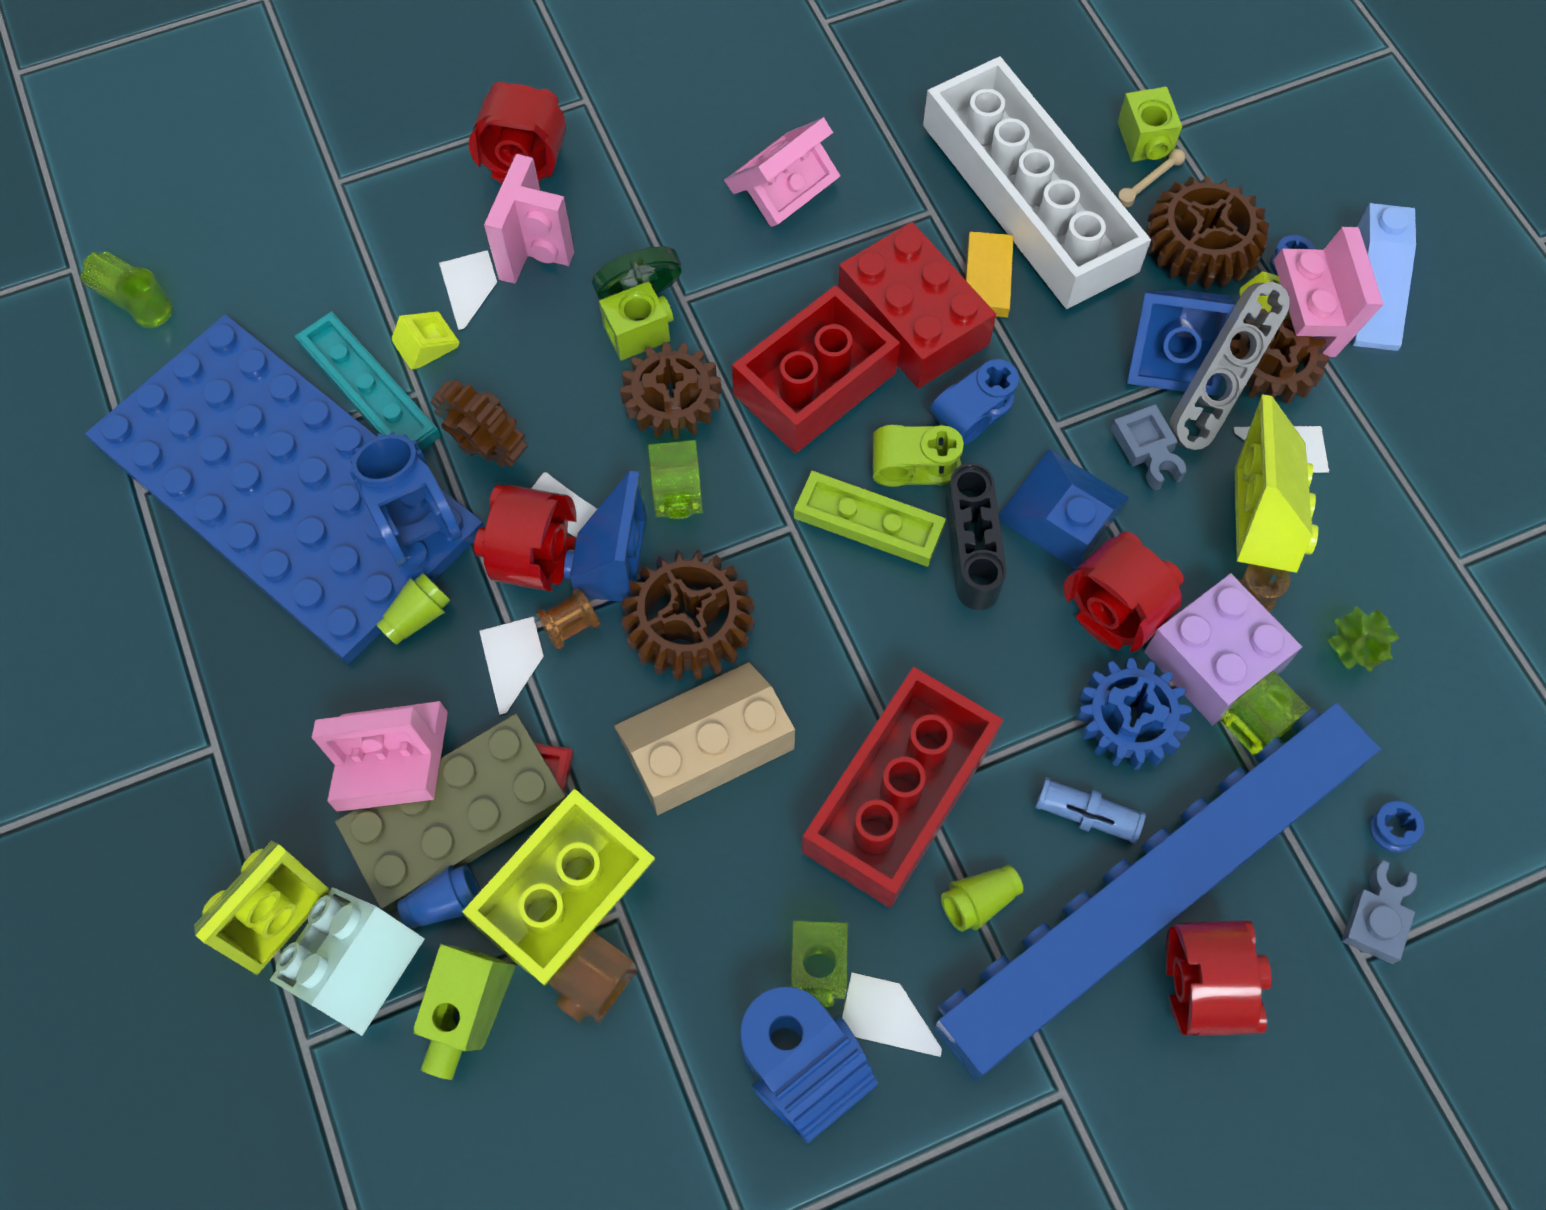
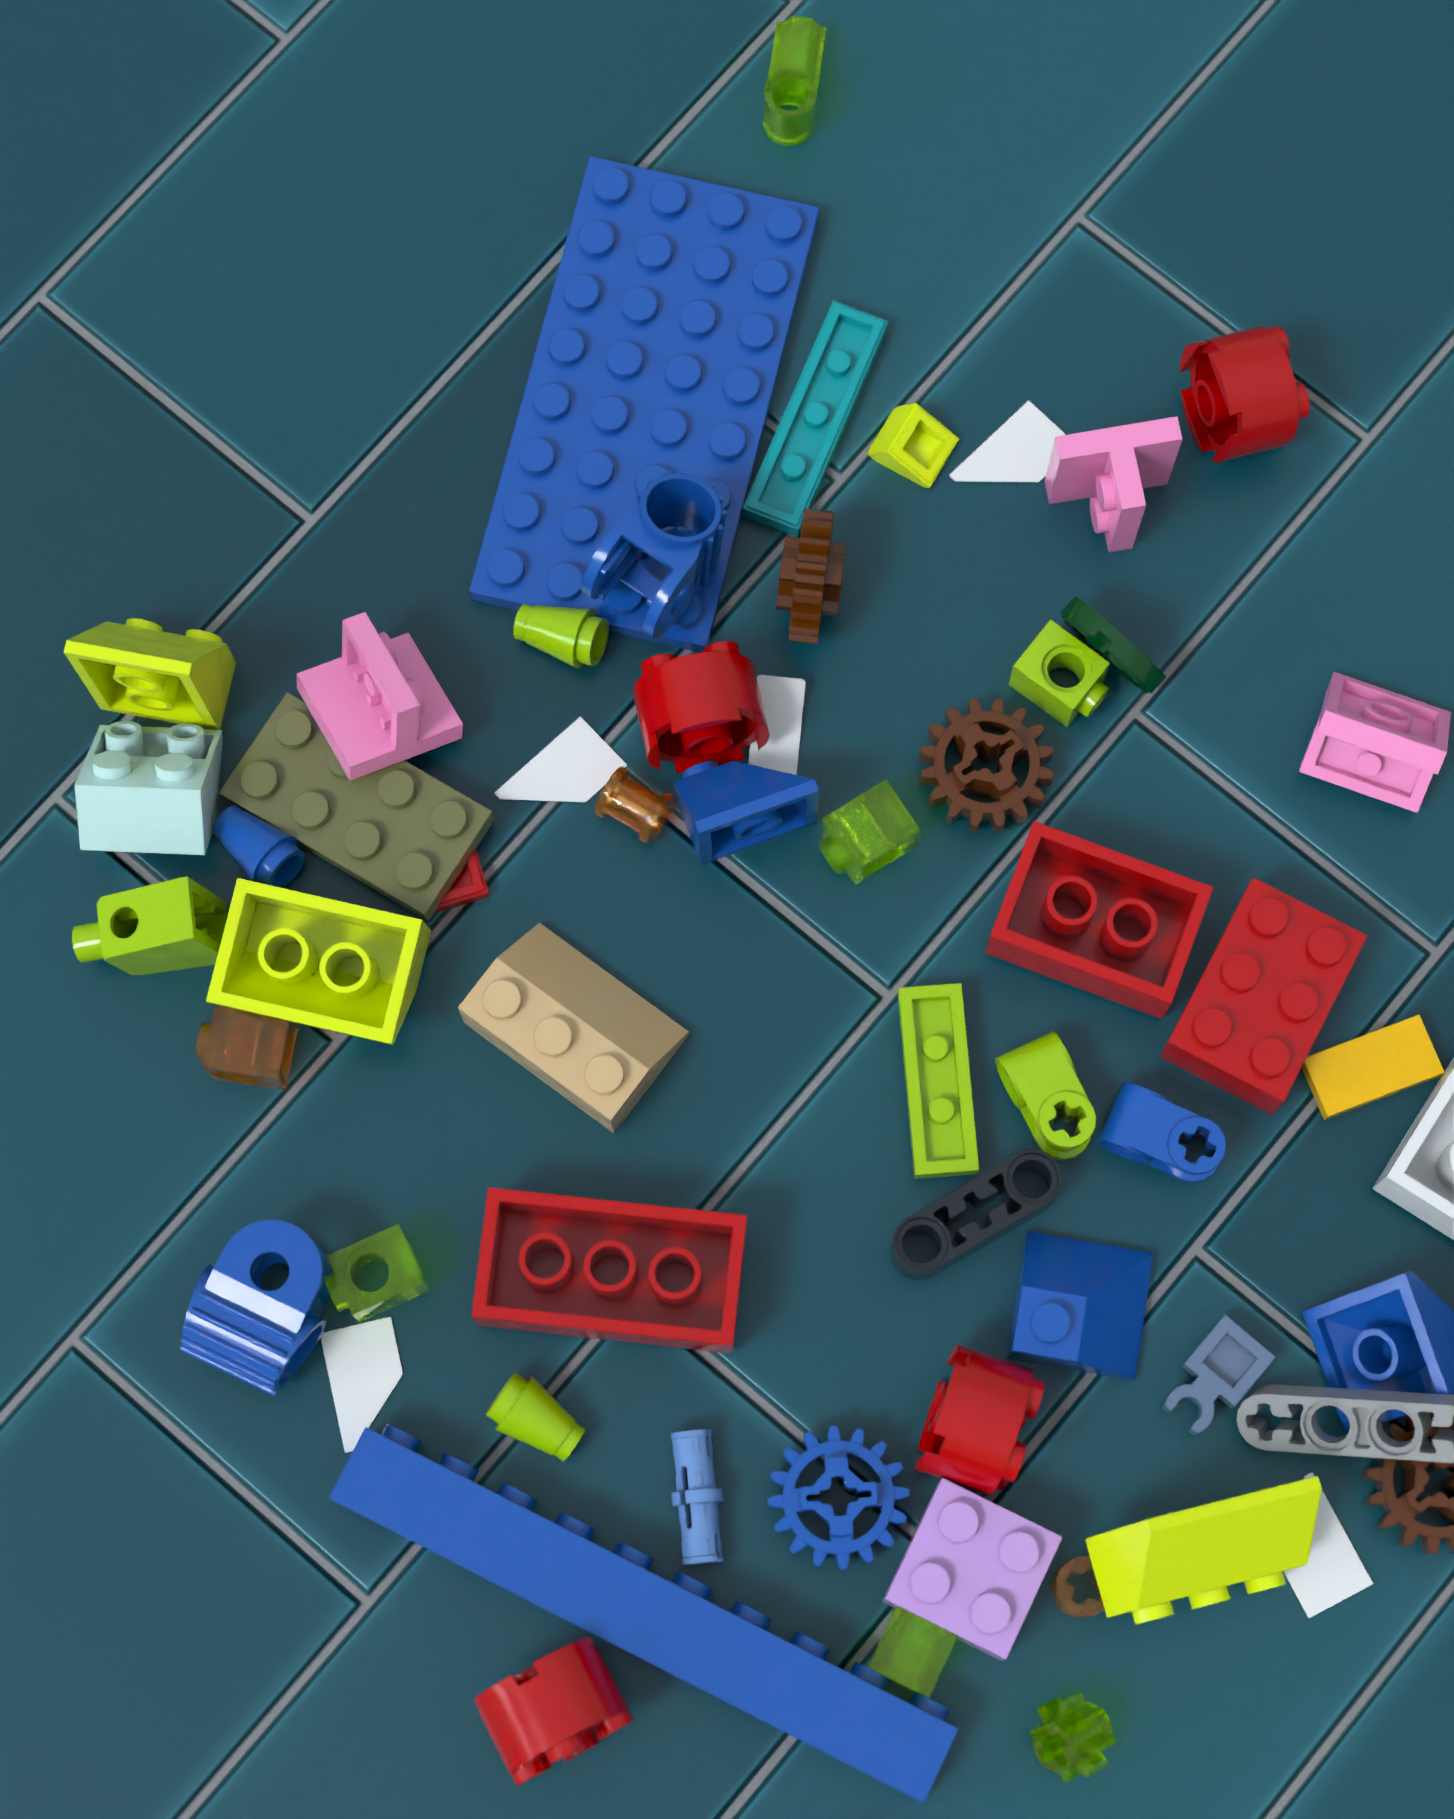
camera: 65 degrees right, 10 degrees up
reddish brown gear [621,550,755,681] -> none

